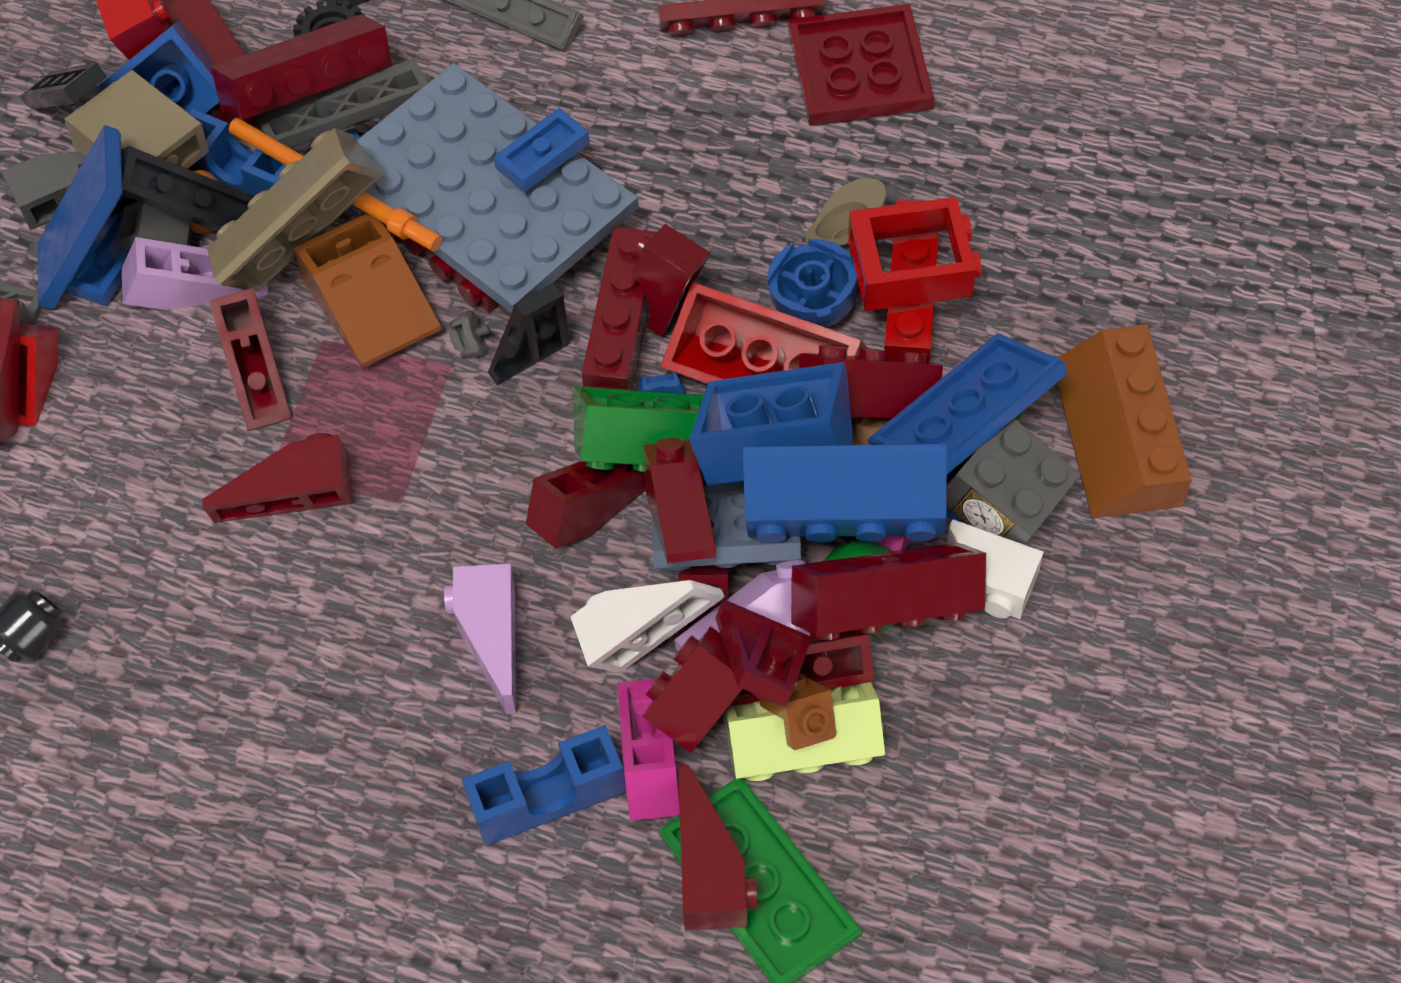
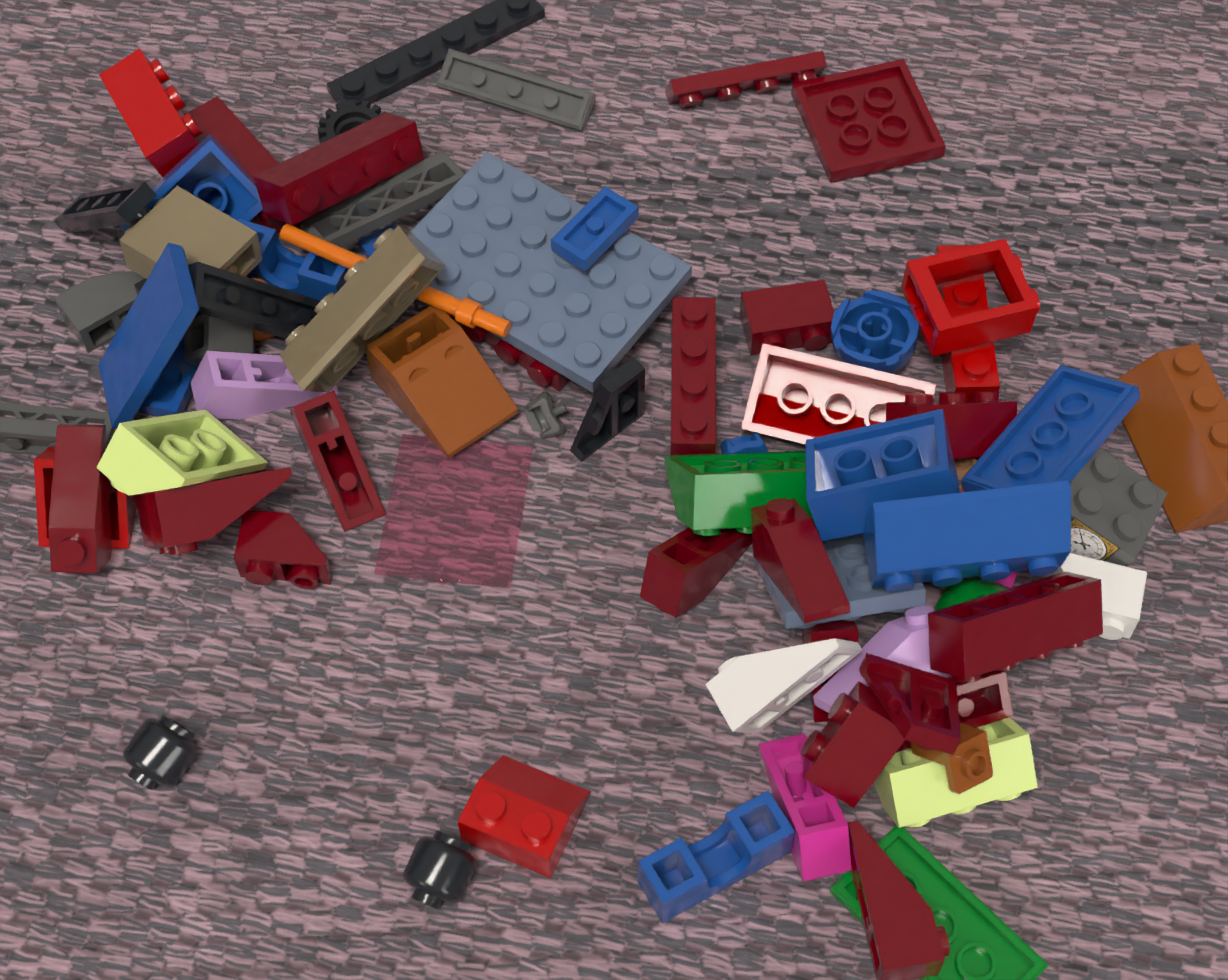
camera: 10 degrees left, 0 degrees up
dark red slope [202,433,353,523] -> none
lavender slope [444,564,516,714] -> none
dark red arch [631,223,711,337] -> none
dark tan piece [805,178,887,257] -> none
none -> yellowish green slope [96,409,268,496]
none -> dark red slope [135,467,292,555]
none -> dark red slope [234,510,332,589]
none -> black head [403,830,477,910]
none -> red slope [458,755,591,879]
none -> dark red brick [739,279,834,356]

